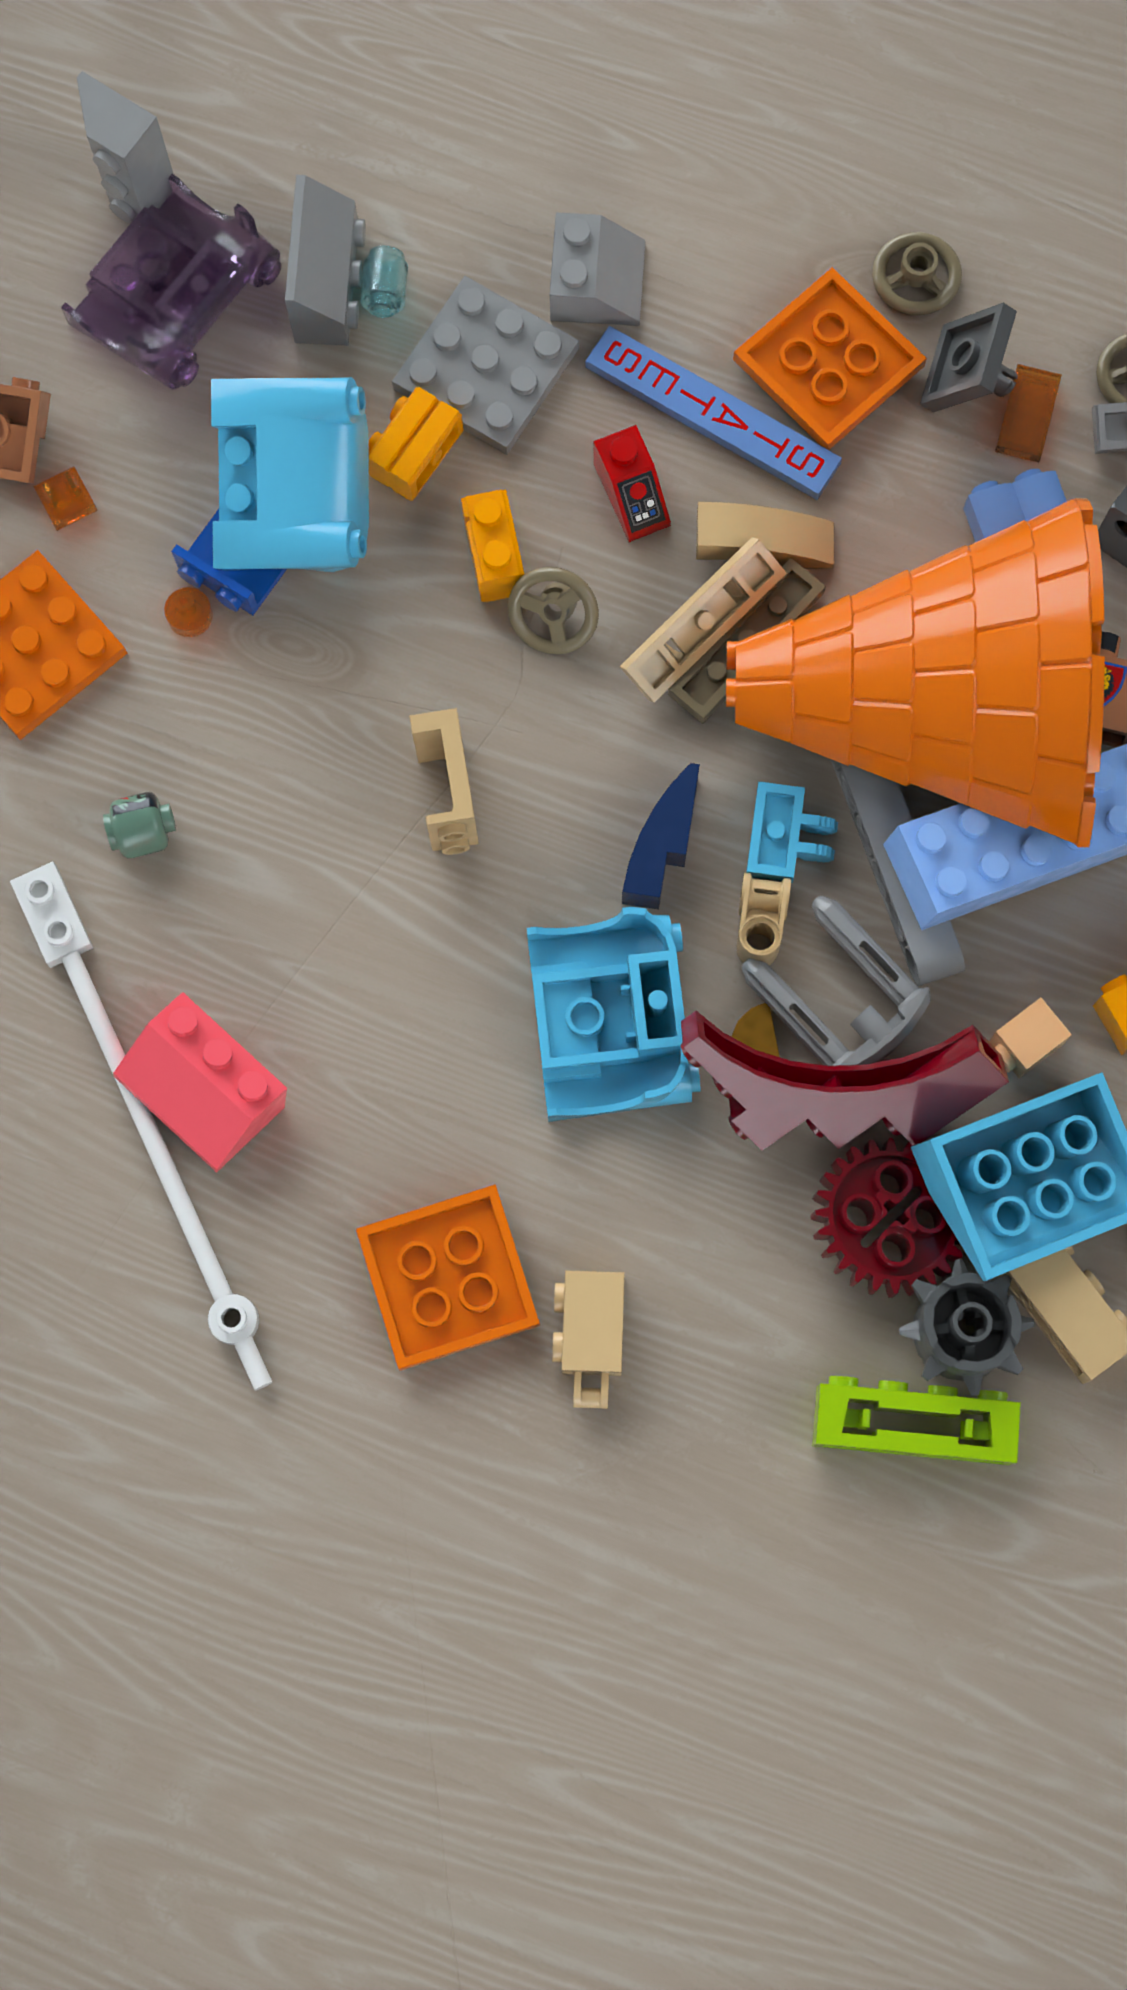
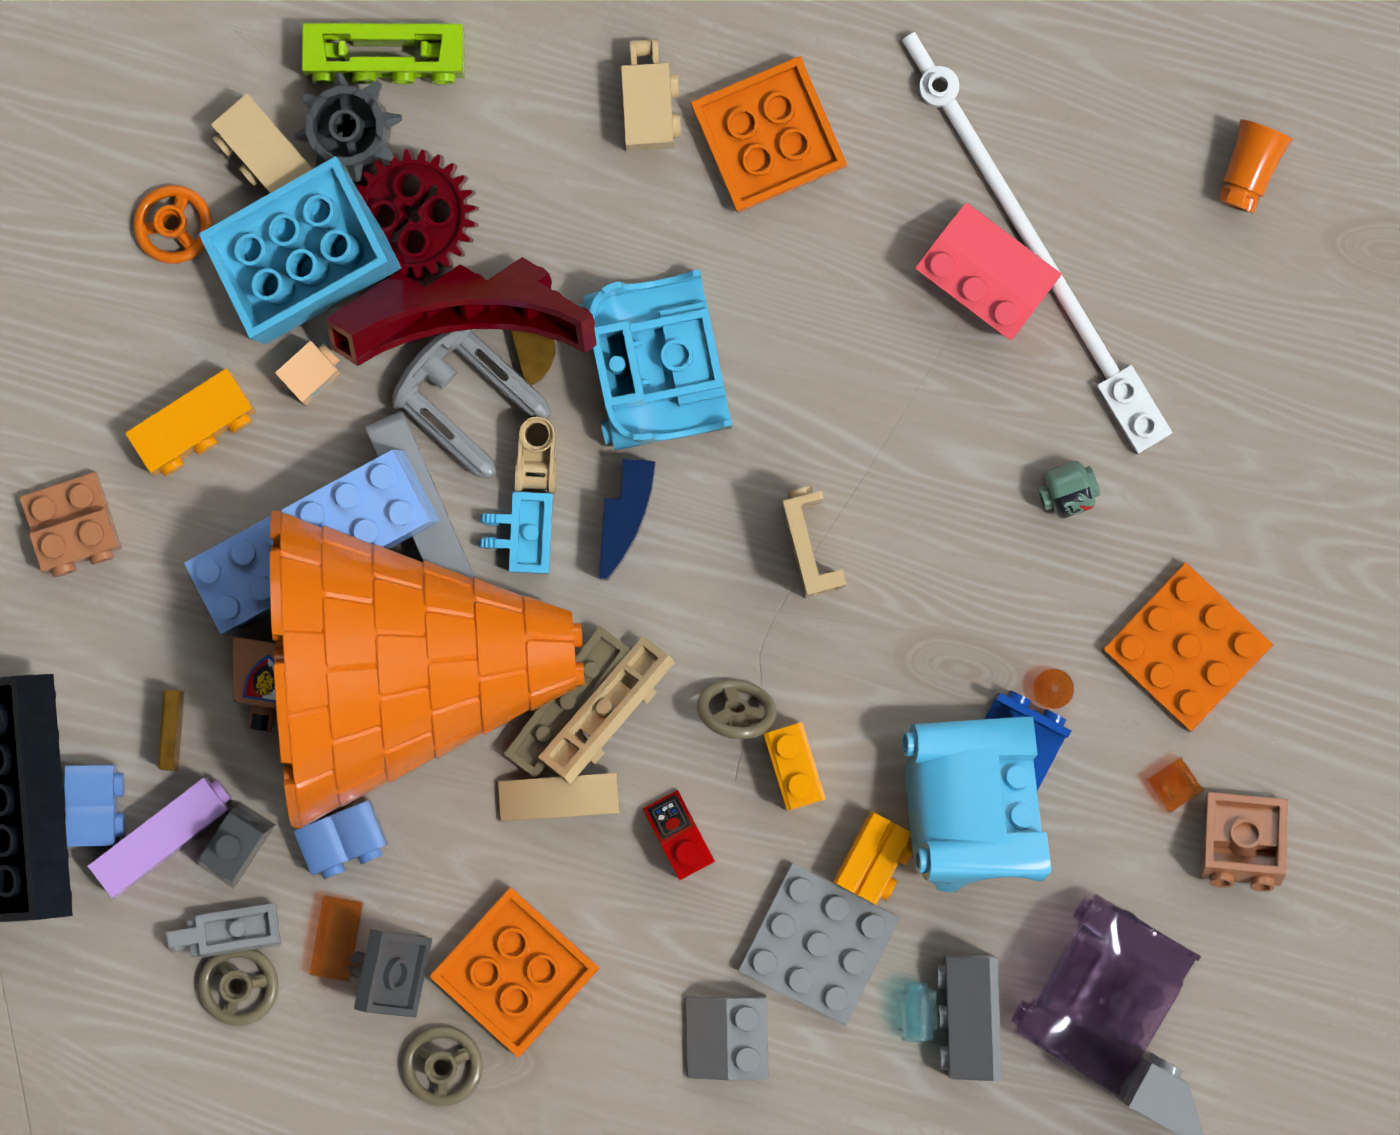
camera: 175 degrees right, 10 degrees up
medium blue tile [585,325,842,500] -> none

